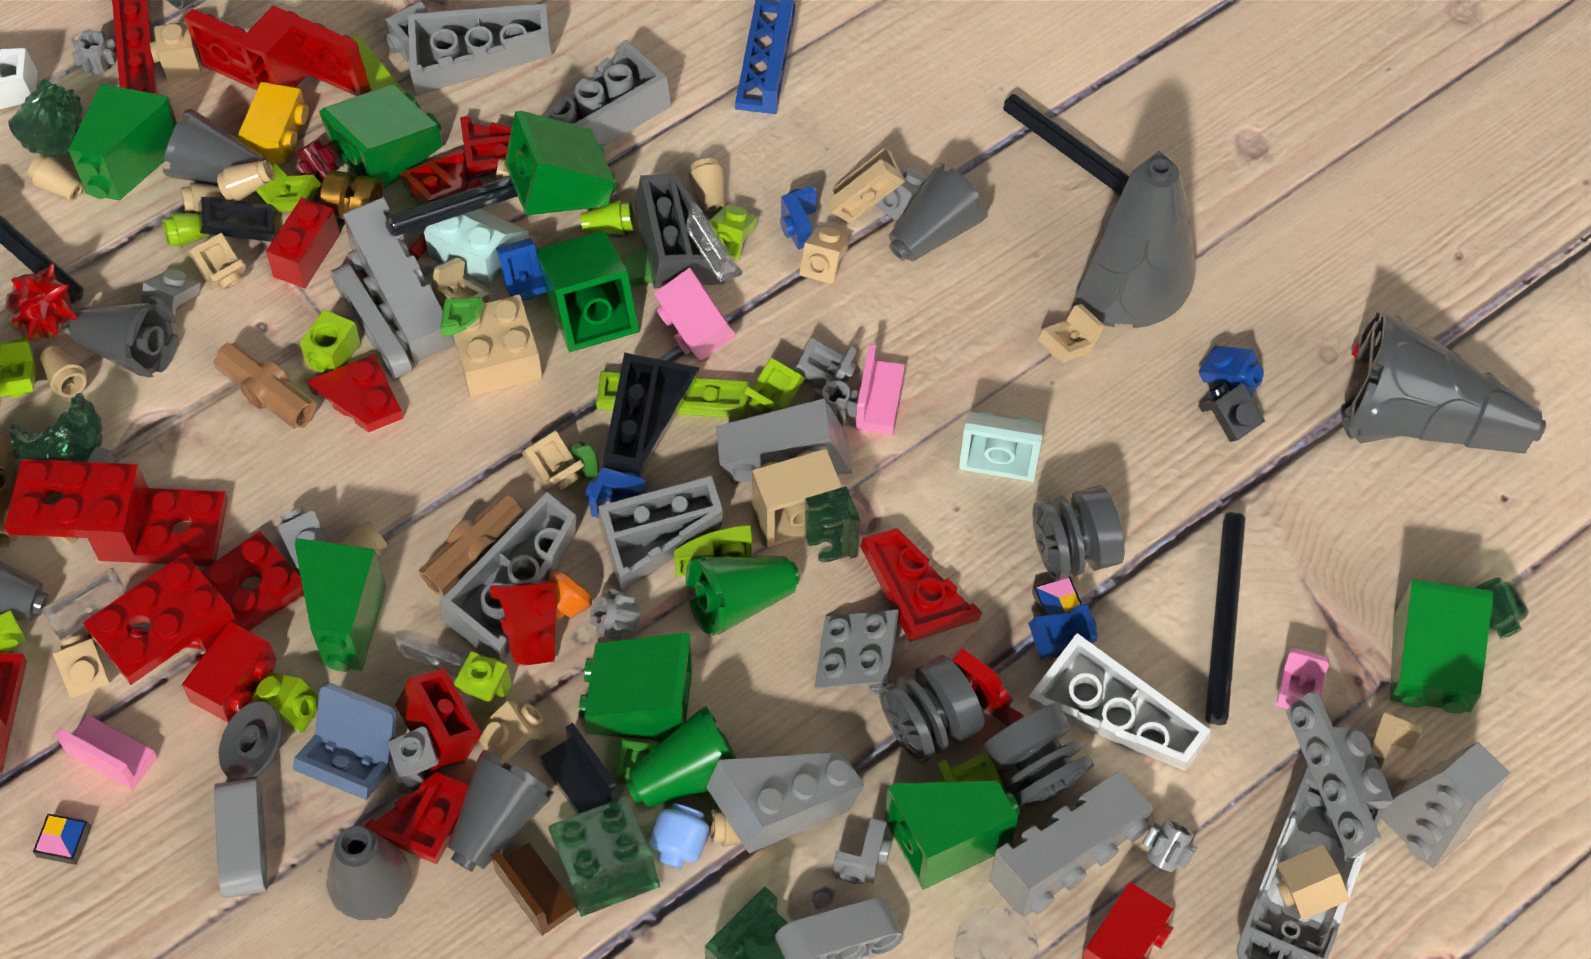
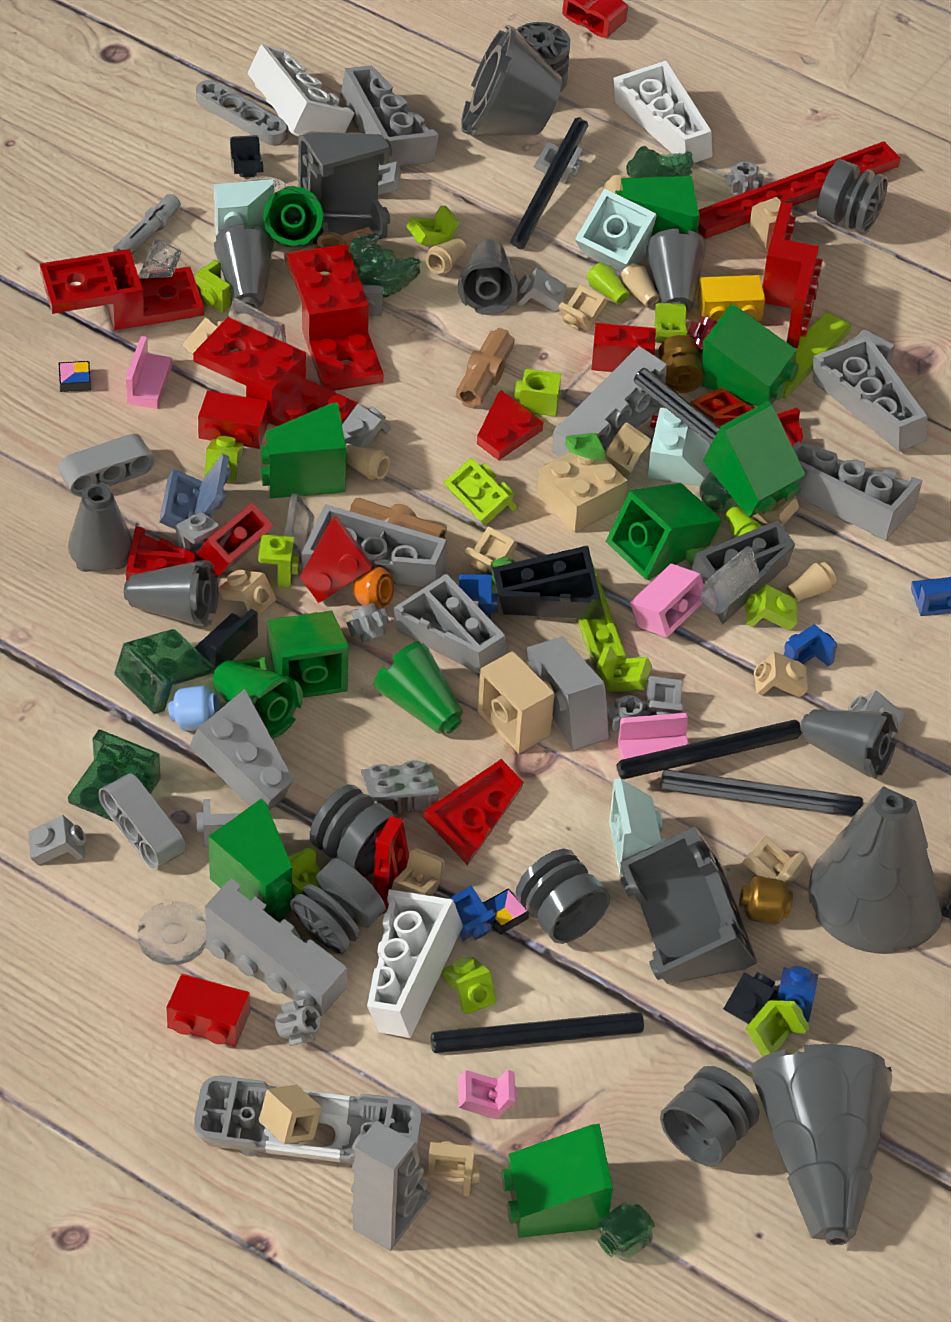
camera: 70 degrees right, 10 degrees down
red hair [4,263,78,341] -> none
black tile [199,197,275,242] -> none
tan cone [217,160,275,201] -> none
dark grey dish [219,701,282,780] -> none
light grey beam [330,263,412,379] -> none
reddish brown panel [491,843,577,936] -> none
blue bracket [496,238,548,301] -> none
lime slope [674,525,752,577] -> none
clear green hinge [804,486,860,562] -> none
tan panel [826,148,905,224] -> none
light grey bracket [1286,692,1394,858] -> none
none -> tan bracket [391,848,445,896]
none -> lime bracket [442,957,496,1014]
none -> lime bracket [443,457,518,527]
none -> light aqua slope [575,189,657,271]
none -> black axle [616,719,802,779]
none -> dark grey windscreen [620,827,757,984]
none -> black axle [660,769,863,816]
none -> dark grey wheel [660,1066,760,1166]
none -> clear green head [699,471,737,513]
none -> pearl gold head [739,876,793,925]
none -> lime bracket [745,1000,810,1056]

